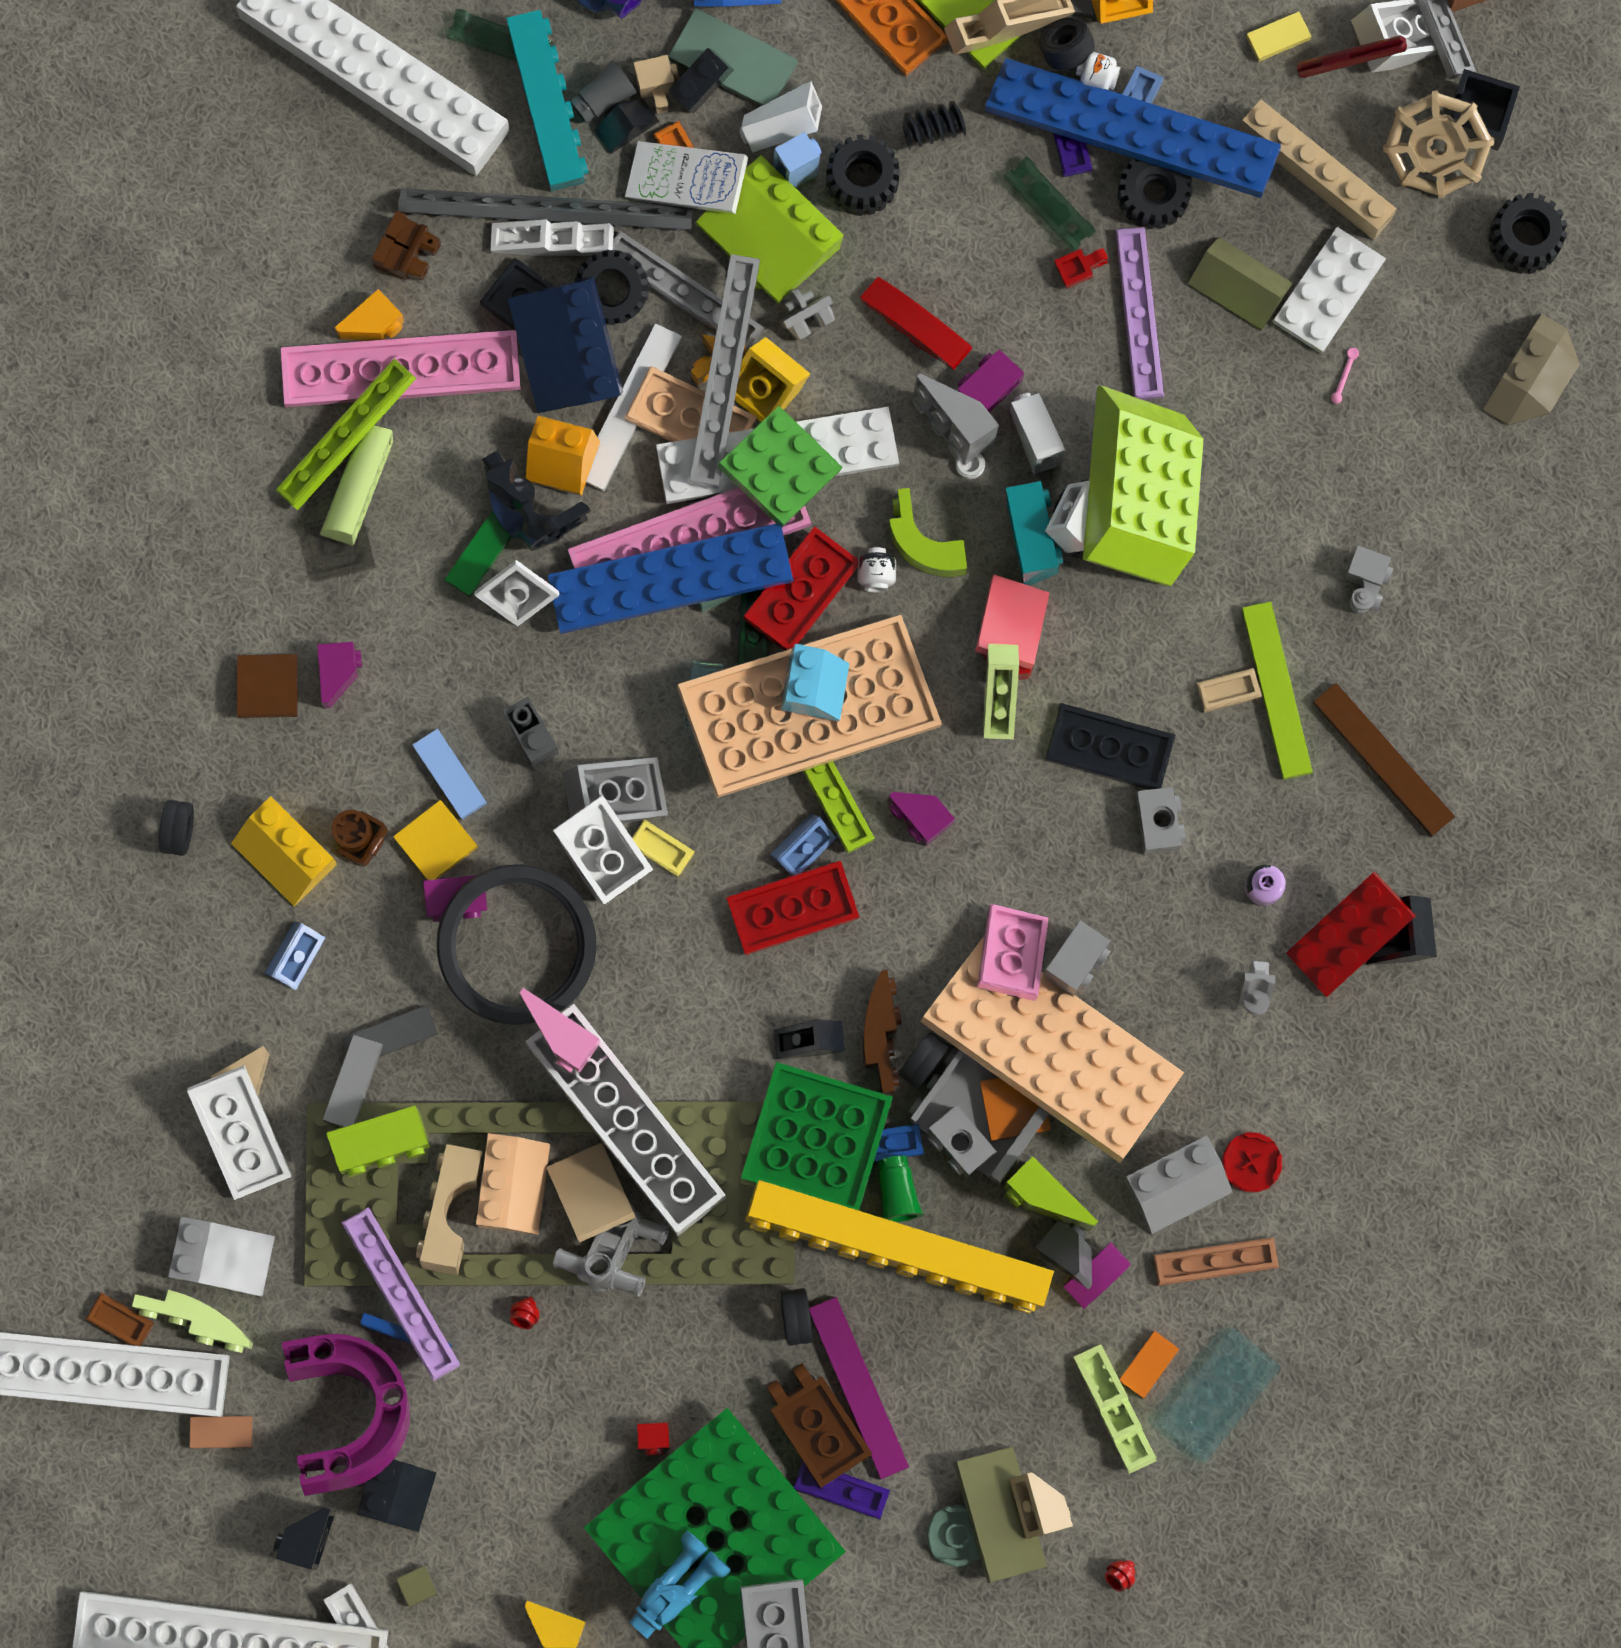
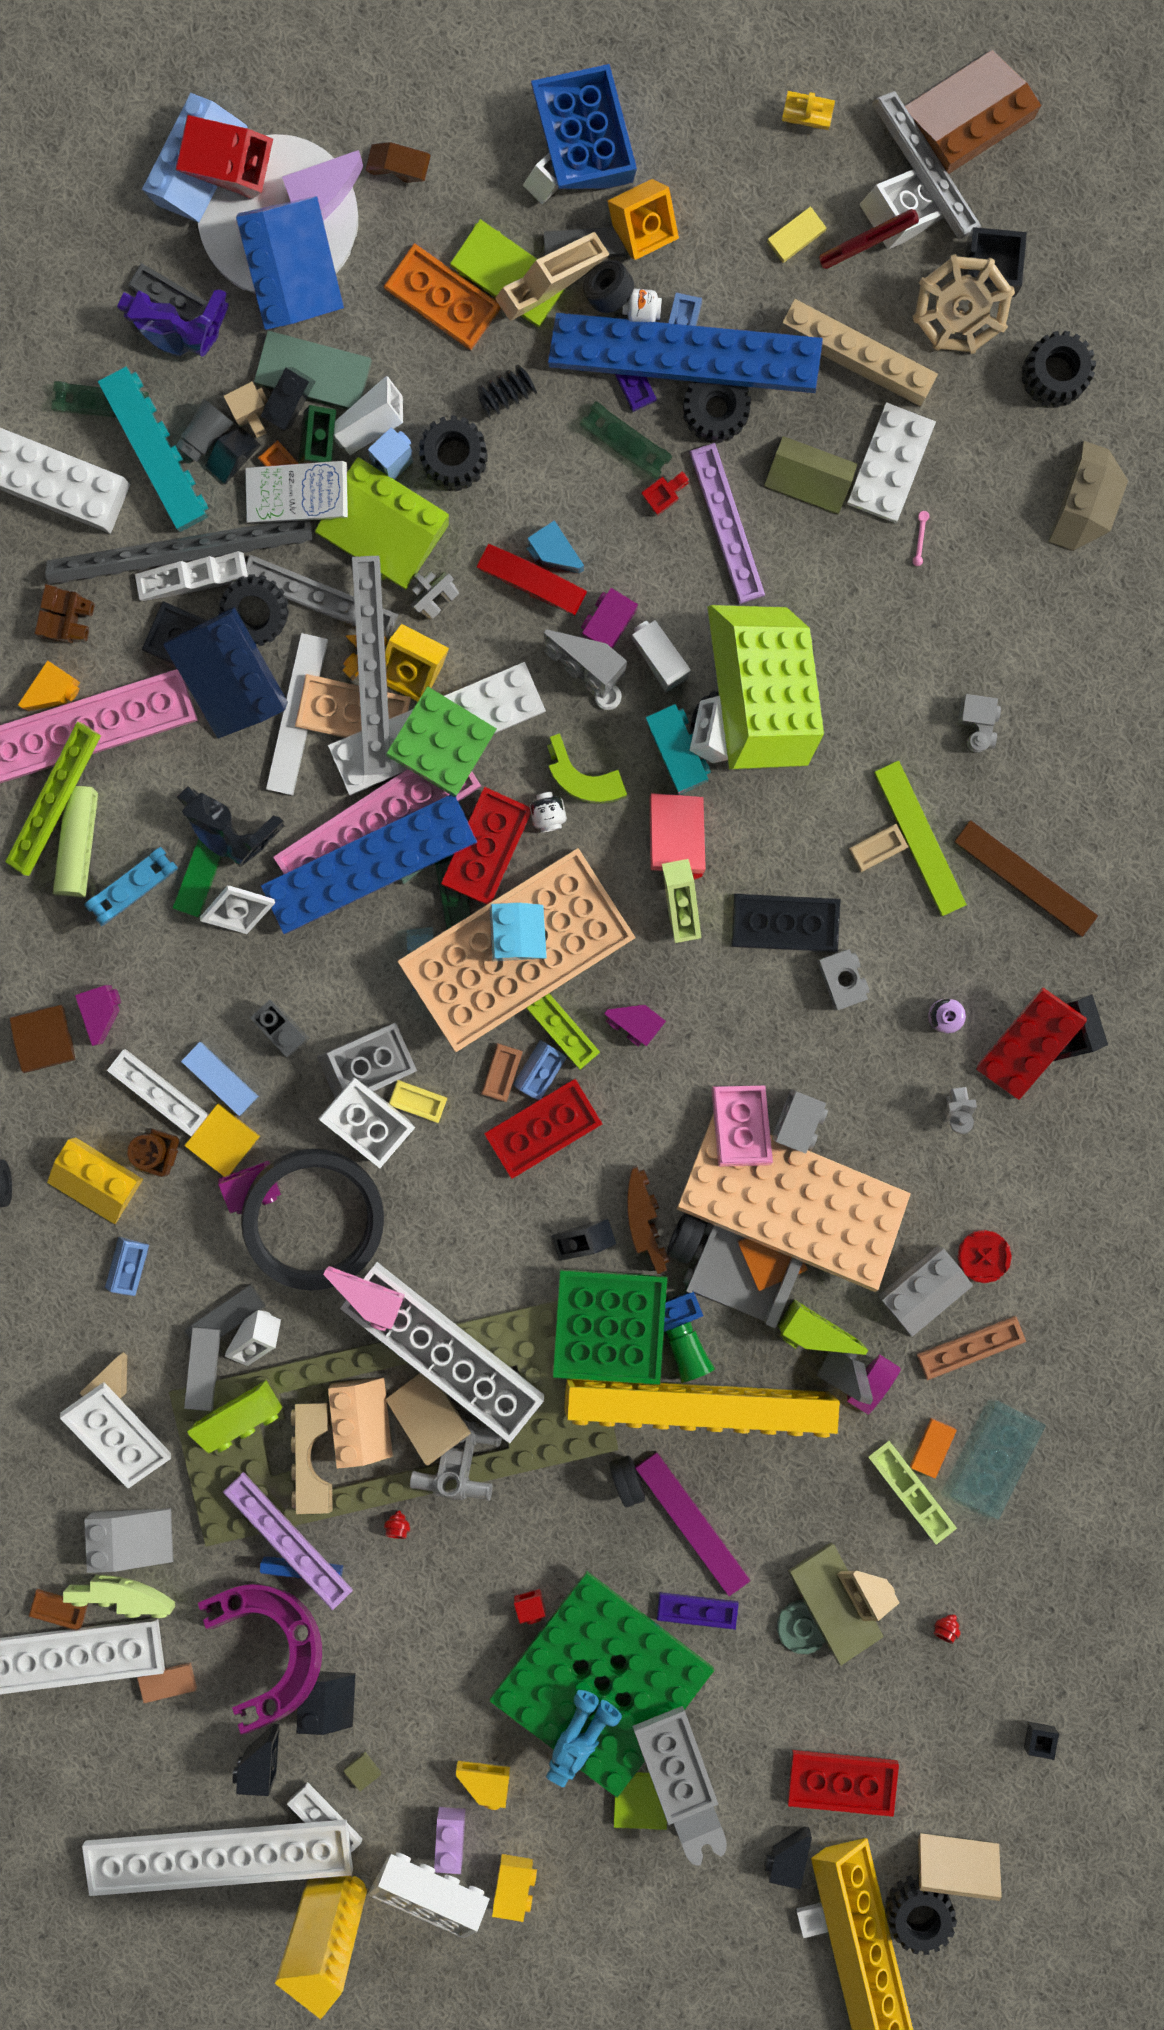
camera: 10 degrees left, 10 degrees up
light orange slope [526,416,600,496] -> none
reddish brown tile [767,1363,873,1488] -> none
light grey brick [928,1105,996,1178] -> none
none -> dark azure plate [84,847,178,926]
none -> white plate [107,1049,209,1136]
none -> white slope [225,1310,281,1366]
none -> dark green brick [298,405,336,464]
none -> nougat tile [481,1043,523,1102]
none -> dark azure slope [526,520,584,574]

